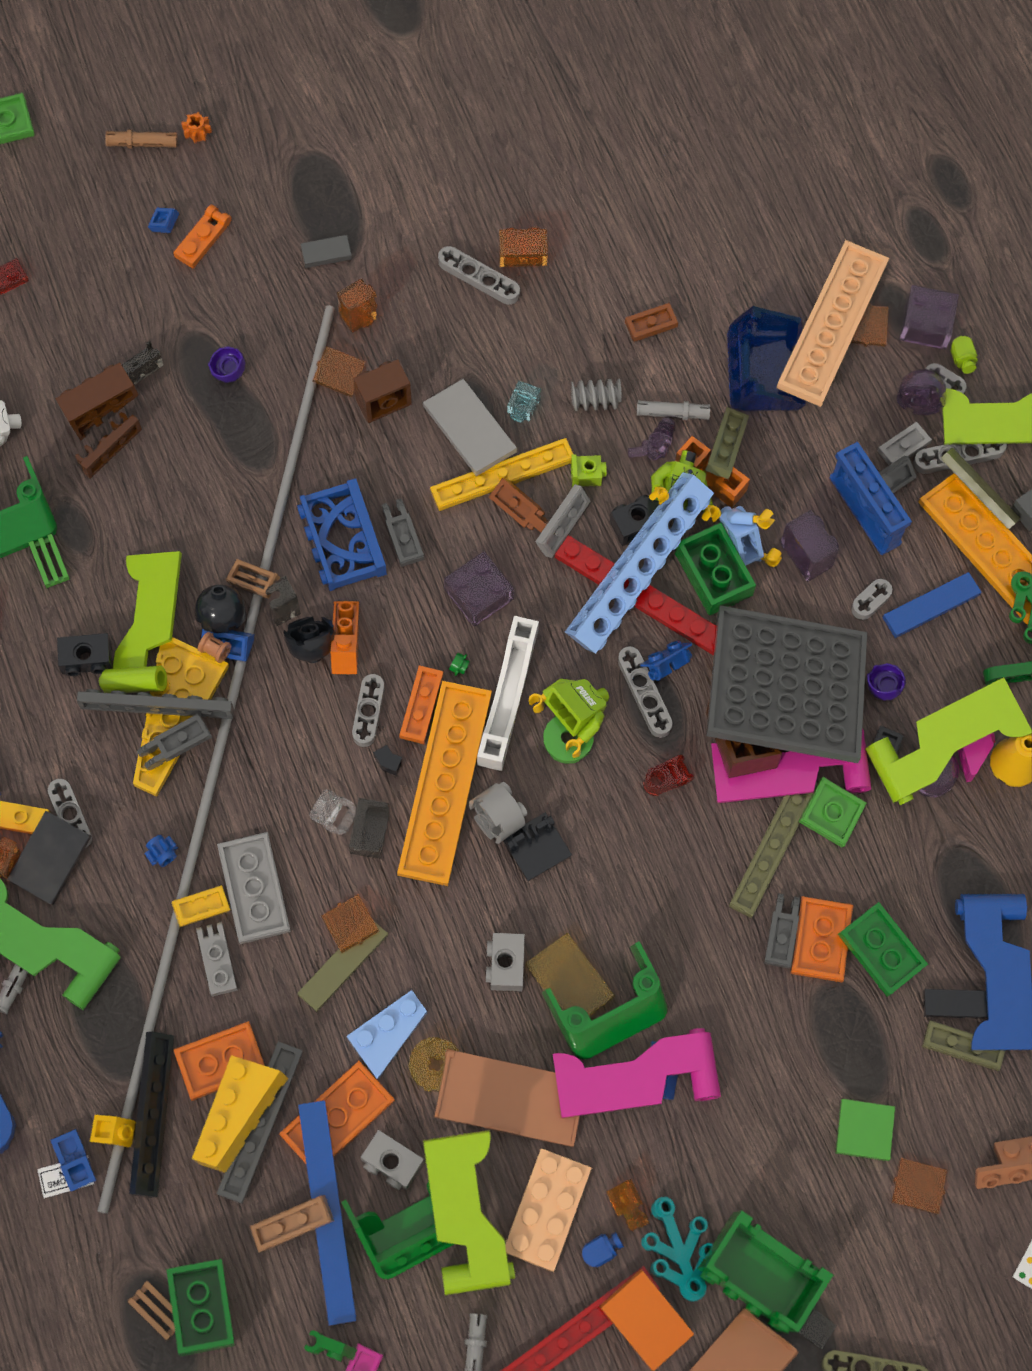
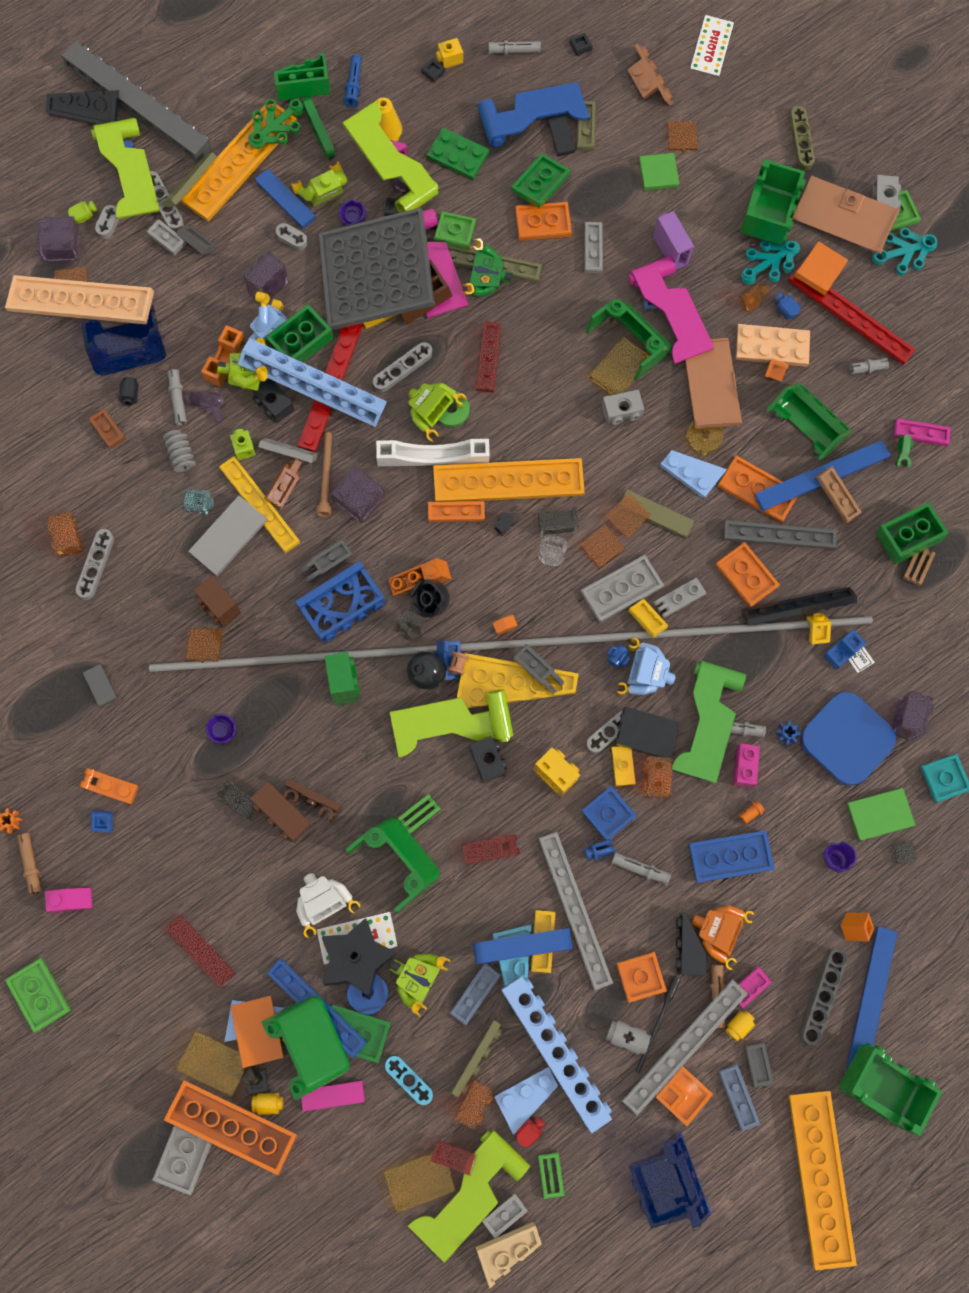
camera: 110 degrees left, 5 degrees up
dark grey plate [77,689,234,719] -> none
yellow wedge [192,1055,288,1173] -> none
medium nougat tile [226,559,280,599] -> none
clear orange brick [337,278,377,333] -> none
light grey beam [352,674,385,747] -> none
light grey brick [361,1130,425,1190] -> none
lime door [423,1130,515,1295] -> none
green plate [449,652,470,676] -> none
light grey brick [469,782,528,844] -> none
black hinge [503,812,572,881] -> none
blue hinge [640,640,692,680] -> none
clear red piece [643,755,694,796] -> none
olive plate [705,407,749,479] -> none
dark grey hinge [764,893,800,969] -> none
blue fence [829,442,912,555] -> none
clear purple cylinder [897,369,946,415] -> none
none -> dark pink slope [45,888,93,913]
none -> black brick [118,377,139,406]
none -> lime torso [291,162,347,207]
none -> medium nougat piece [316,431,332,517]
none -> green brick [325,652,360,706]
none -> green plate [426,127,489,181]
none -> green torso [462,238,513,297]
none -> clear red plate [476,321,502,393]
none -> orange piece [493,615,518,635]
none -> yellow piece [533,748,580,797]
none -> clear orange piece [580,525,625,568]
none -> light grey tile [584,222,603,274]
none -> light blue torso [617,638,675,696]
none -> medium lavender brick [653,211,694,270]
none -> orange panel [764,358,789,382]

